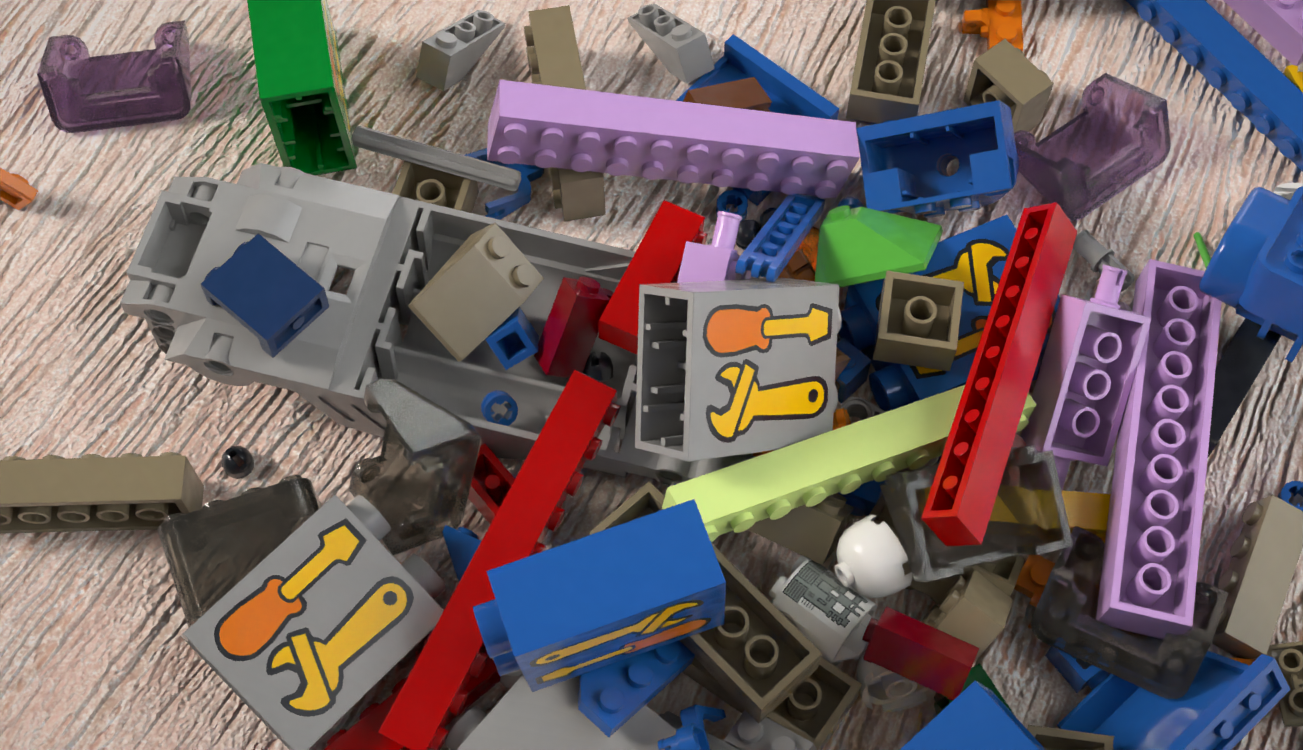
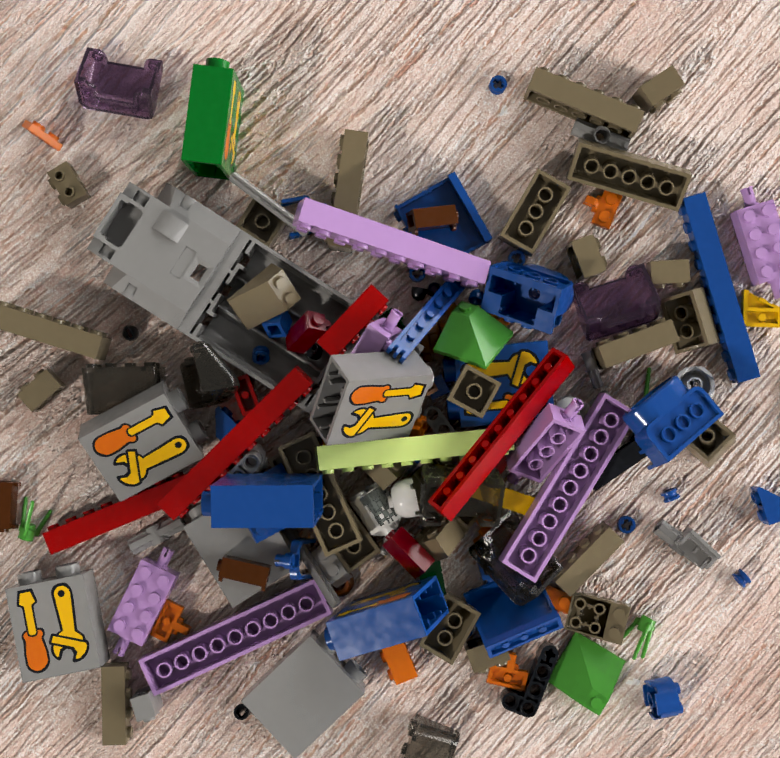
camera: 20 degrees right, 25 degrees up
dark blue panel [201,233,329,358] -> none
light grey slope [416,10,506,91] -> none
light grey slope [627,3,715,84] -> none
none -> dark tan brick [17,369,67,412]
none -> dark tan brick [47,161,91,209]
none -> dark tan brick [591,317,680,370]
none -> dark tan brick [646,259,691,289]
none -> dark tan slope [659,287,720,354]

